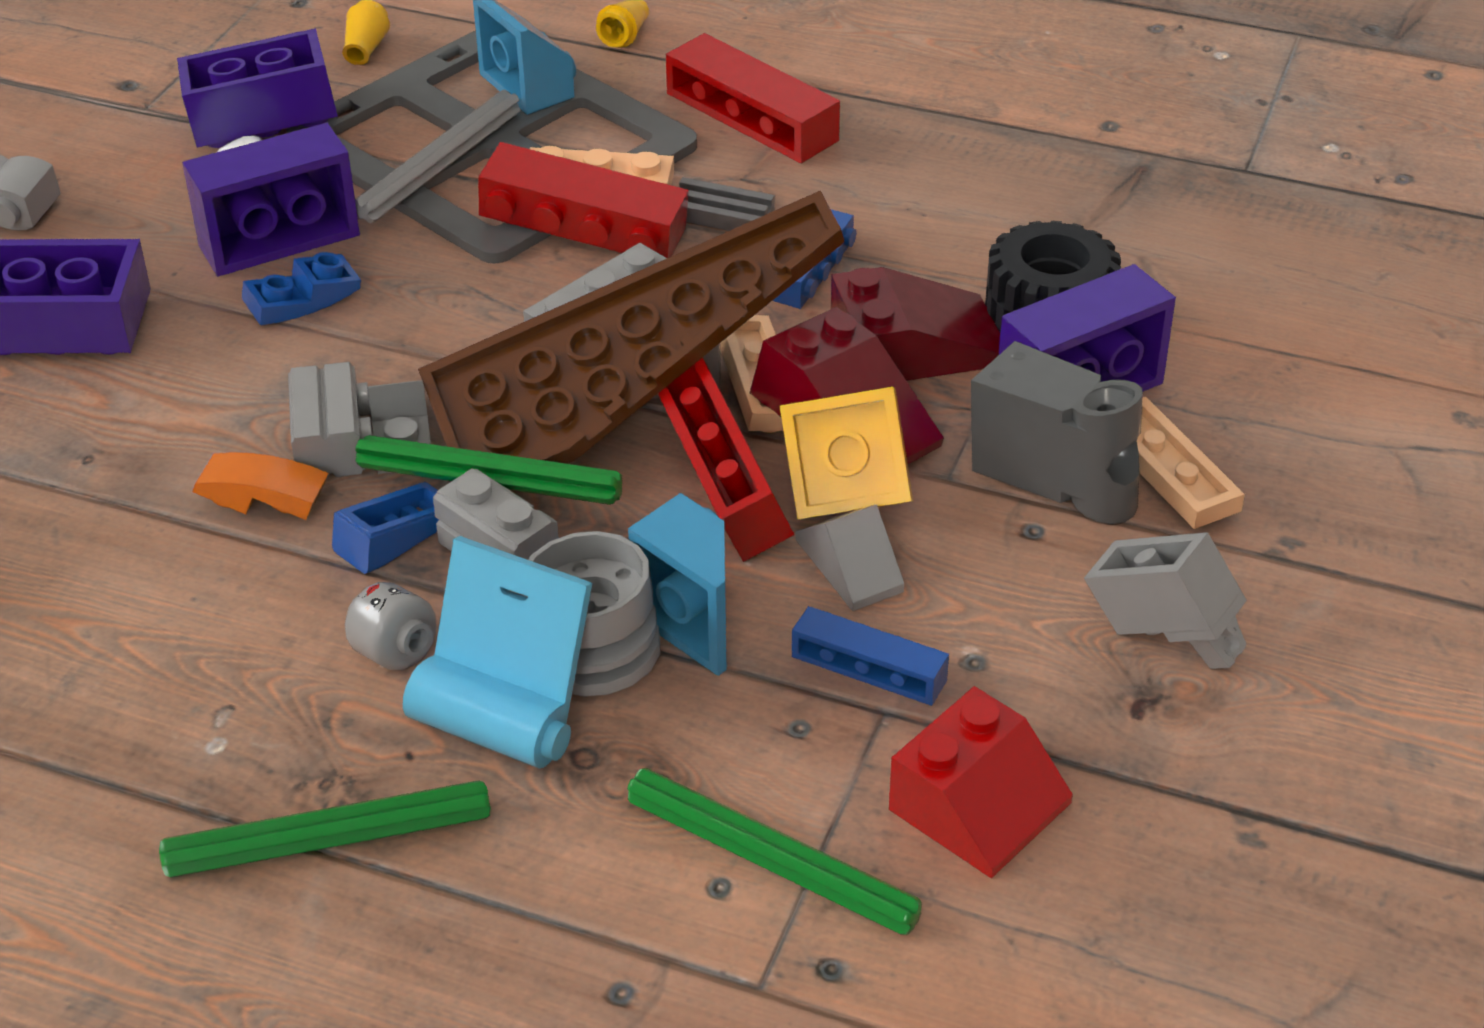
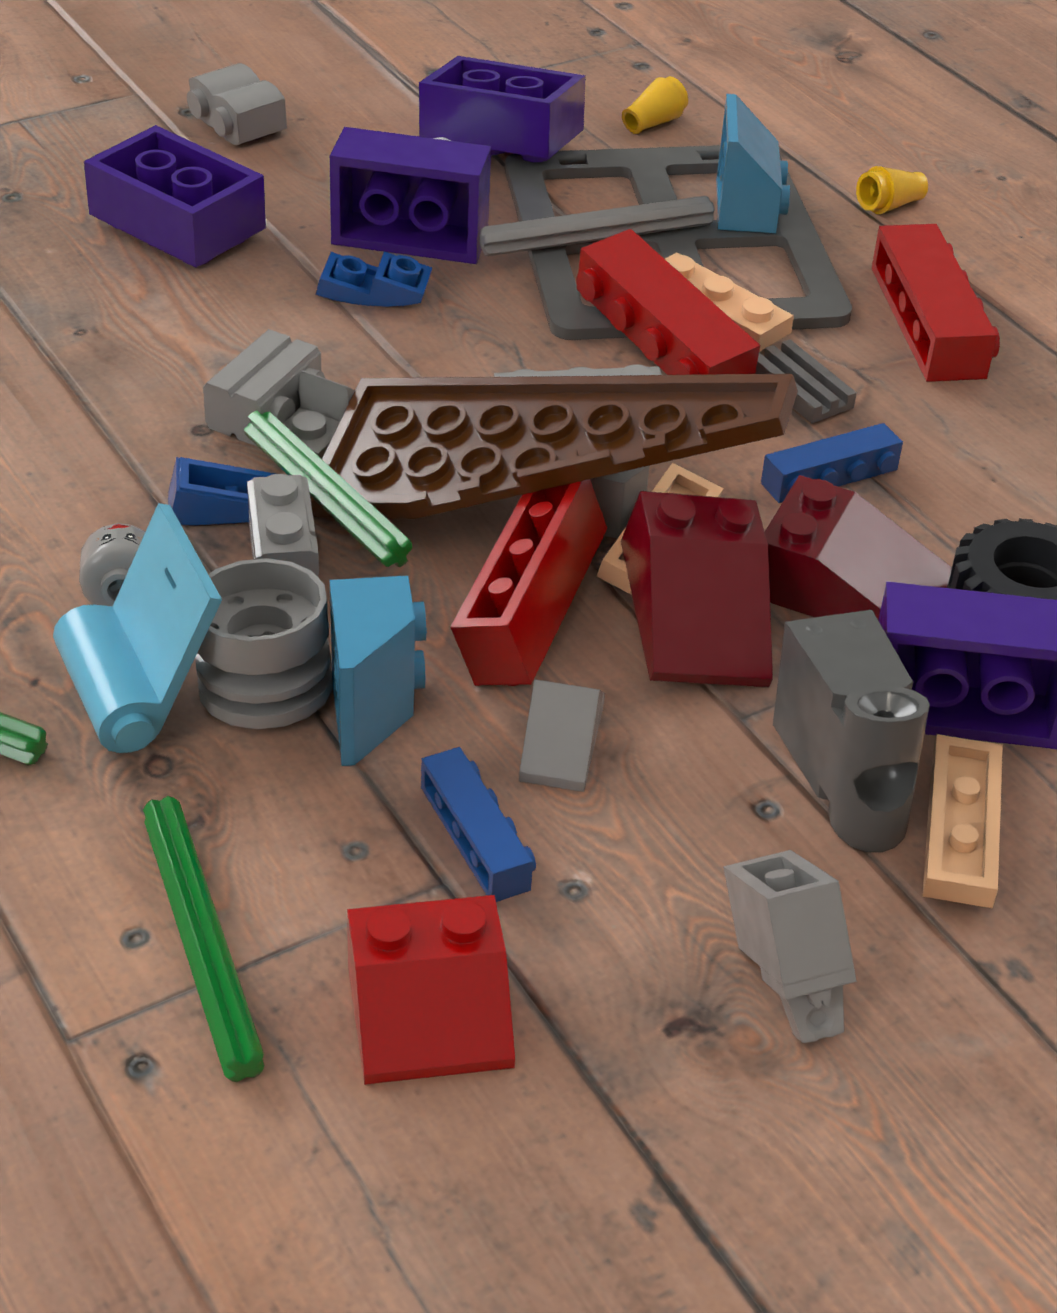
camera: 35 degrees right, 0 degrees up
orange slope [192,452,329,520] -> none
yellow plate [780,387,913,520] -> none

